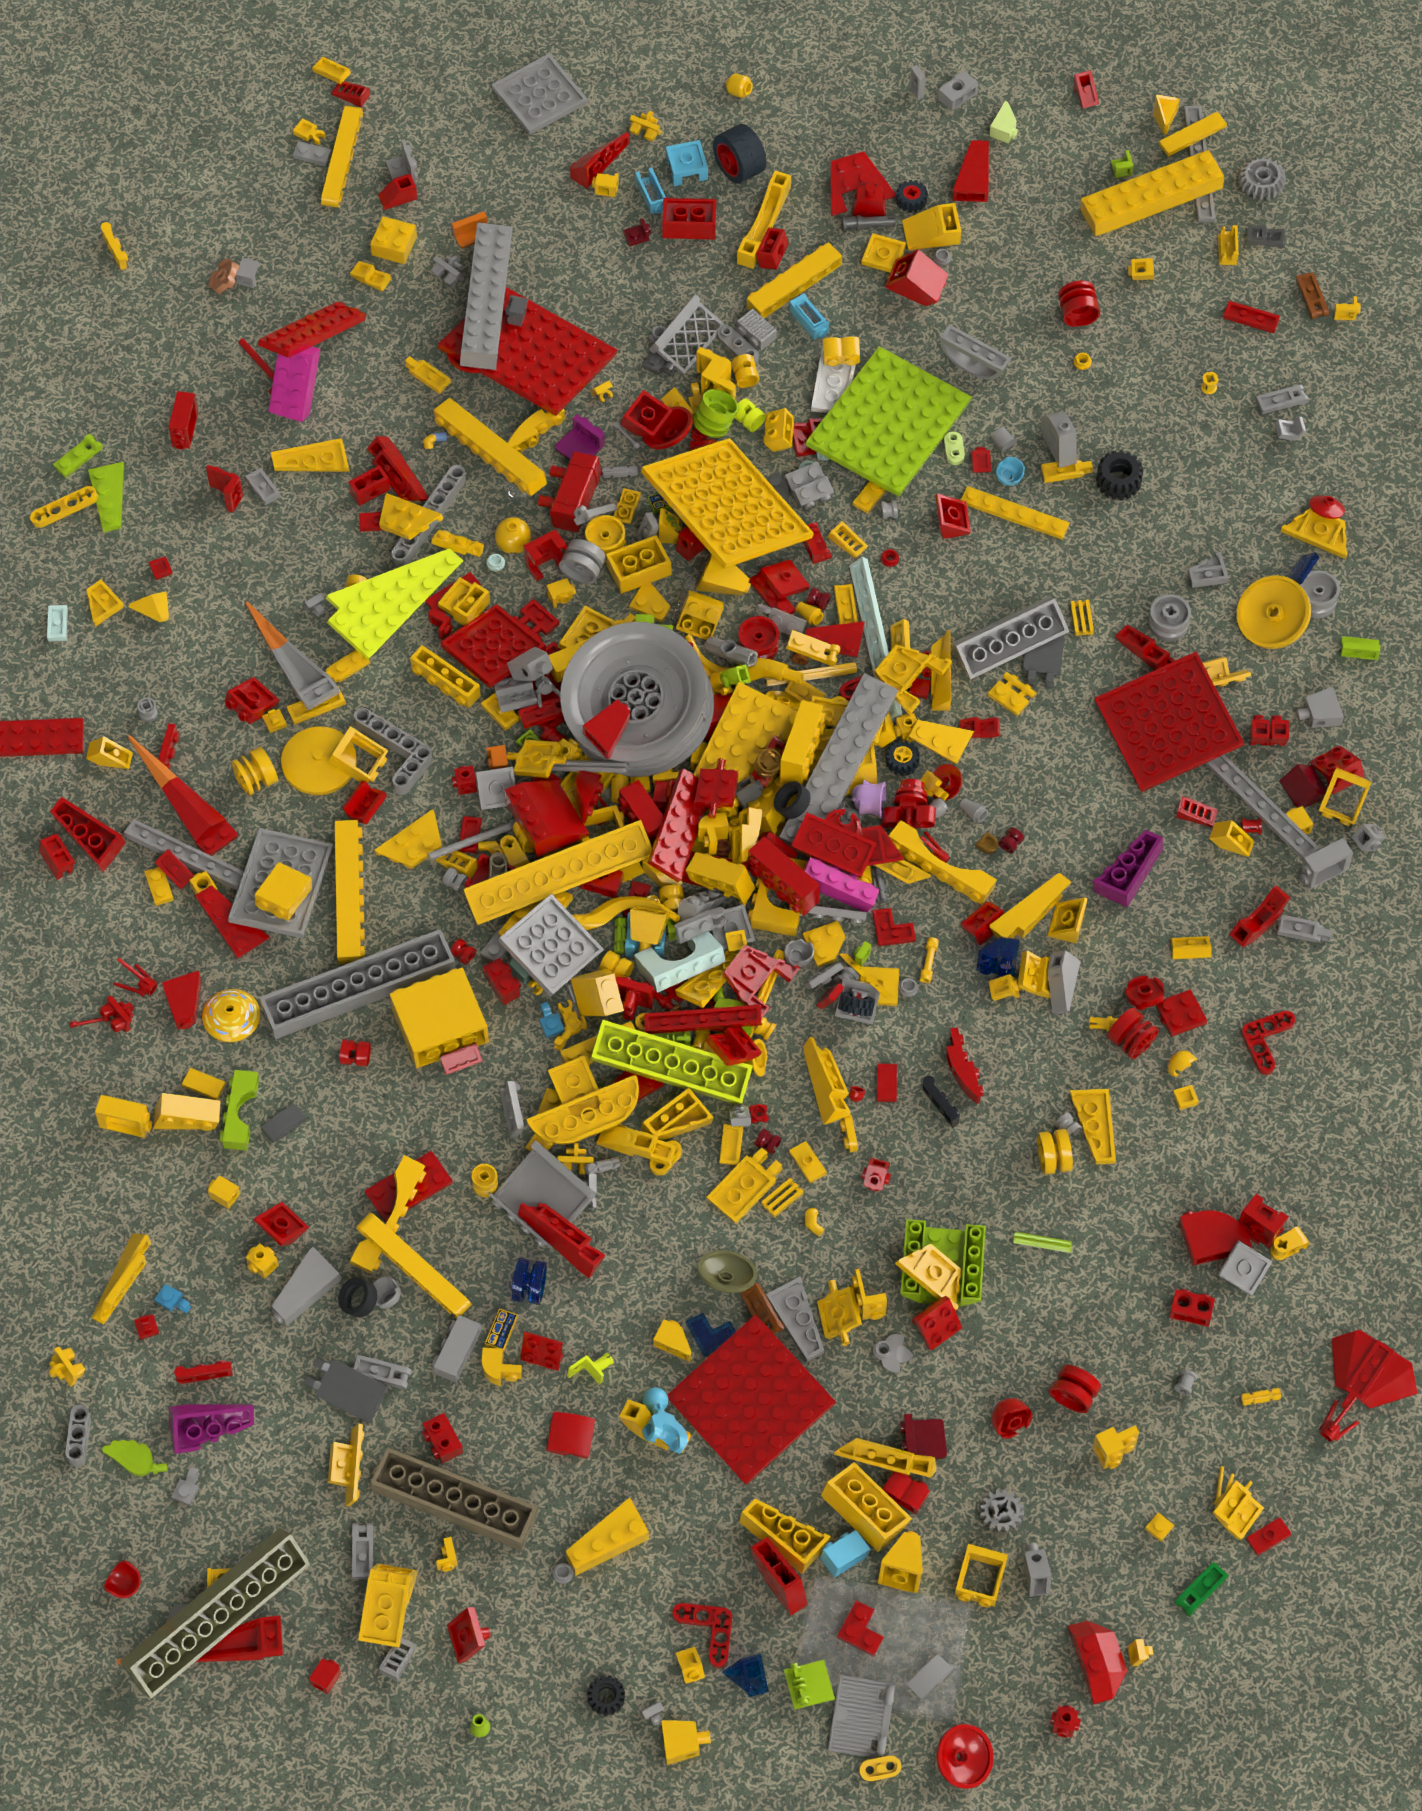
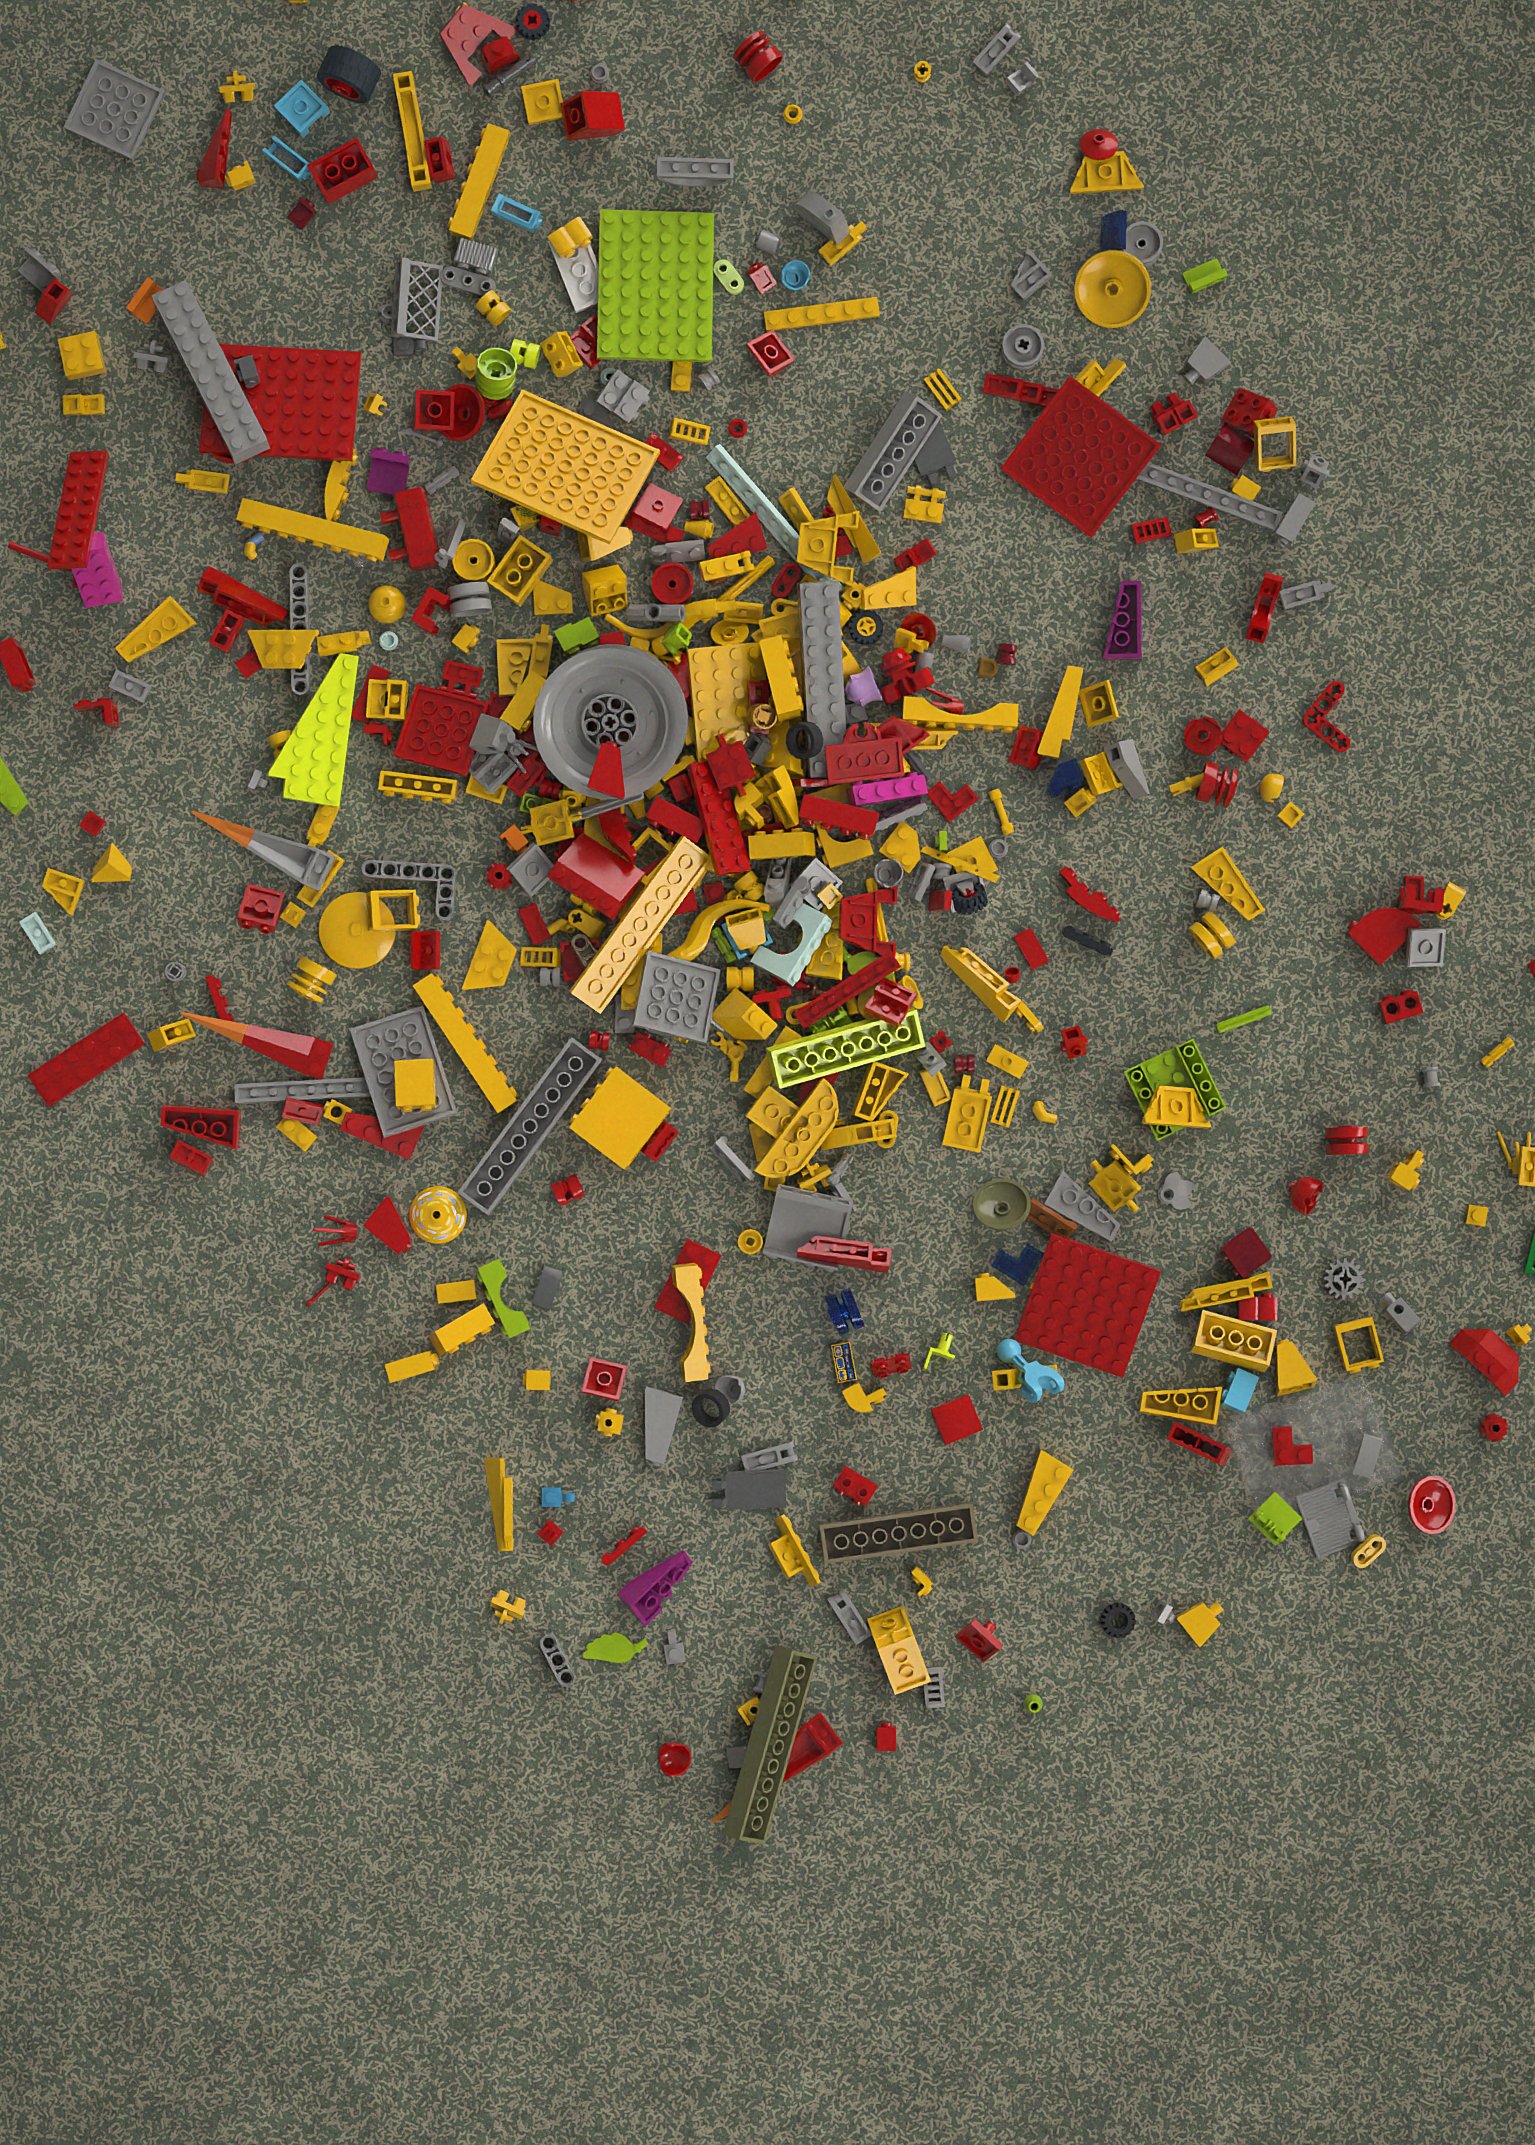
camera: 25 degrees left, 25 degrees up
yellow beam [356,1212,472,1319] -> none
light grey bar [427,818,516,860] -> none
light grey brick [432,1315,482,1383] -> none
dark azure plate [539,1002,565,1038] -> none
yellow slope [614,488,641,525] -> none
yellow plate [661,387,695,417] -> none
red beam [672,1603,732,1668] -> none
yellow bracket [675,1647,705,1684] -> none
yellow bracket [696,347,736,400] -> none
clear blue slope [722,1654,769,1697] -> none
yellow slope [902,203,961,250] -> none
red plate [912,1295,963,1351] -> none
black tyre [1096,450,1143,501] -> none

